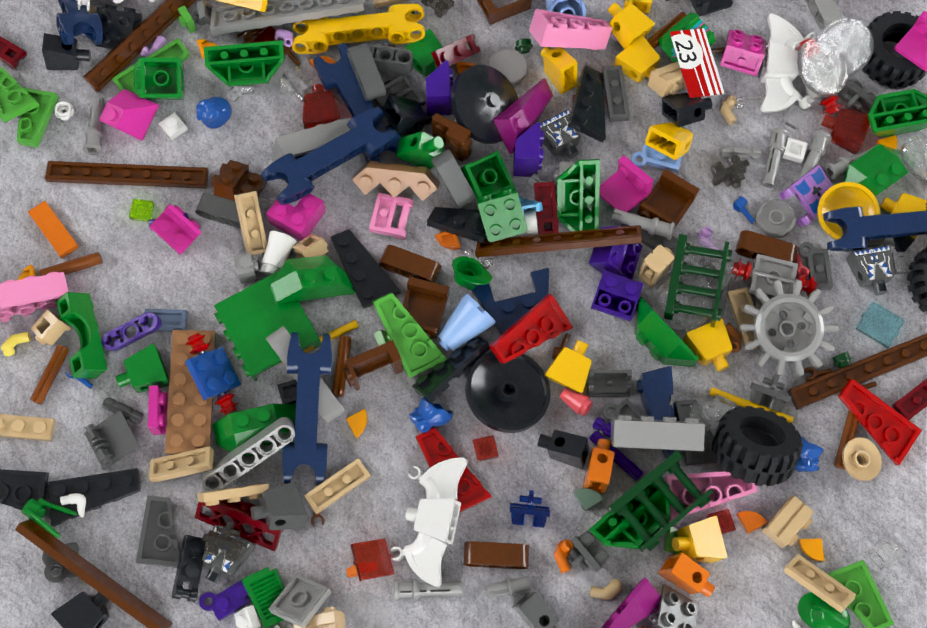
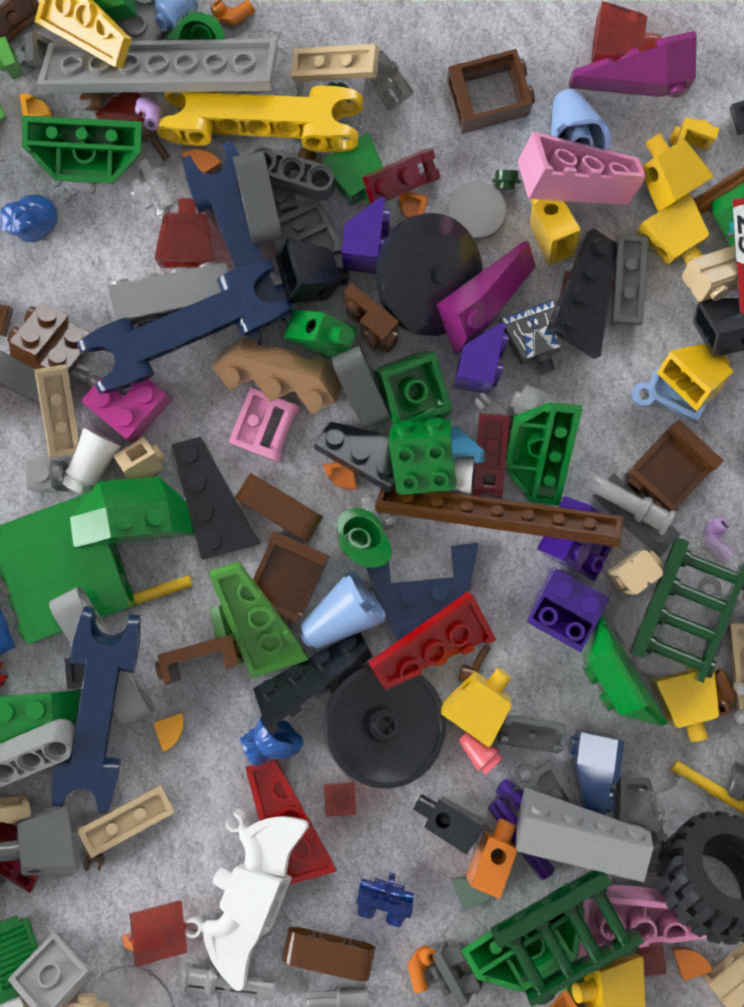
camera: 15 degrees right, 15 degrees up
dark orange axle [332,336,351,397] -> none
dark pink bracket [599,155,653,213] -> none

